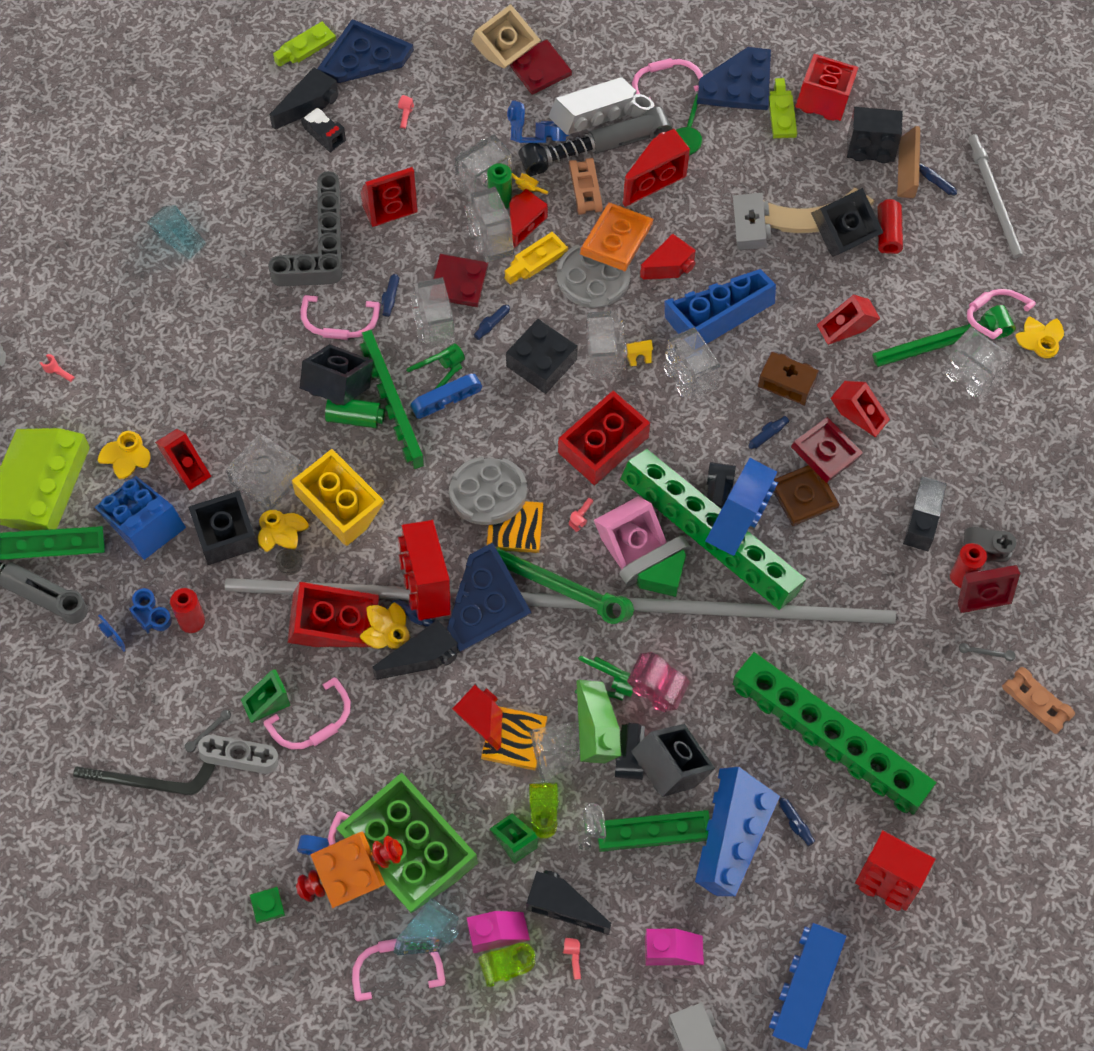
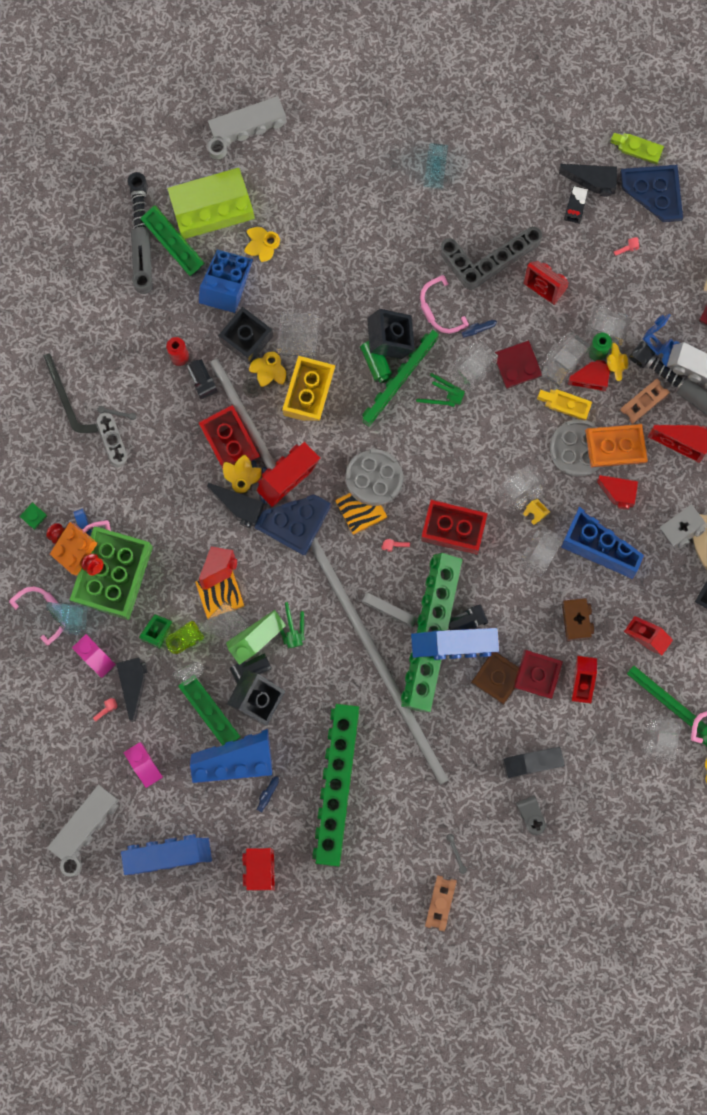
camera: 65 degrees right, 15 degrees up
coral hand [40,354,75,382] -> none
blue piece [98,588,172,652] -> none
red slope [155,429,212,490] -> none
green slope [241,669,291,723] -> none
bright pink piece [264,677,351,750] -> none
blue beam [410,374,482,419] -> none
dark blue piece [473,305,510,340] -> none
clear neon green piece [478,942,536,987] -> none
green piece [496,547,634,624] -> none
black brick [506,319,578,394] -> none
bright pink slope [594,496,667,569] -> none
clear pink brick [627,652,690,712] -> none
green slope [637,550,686,597] -> none
dark blue piece [748,416,789,449] -> none
red brick [950,543,987,588] -> none
dark red plate [958,565,1020,613] -> none
none -> black piece [187,359,218,400]

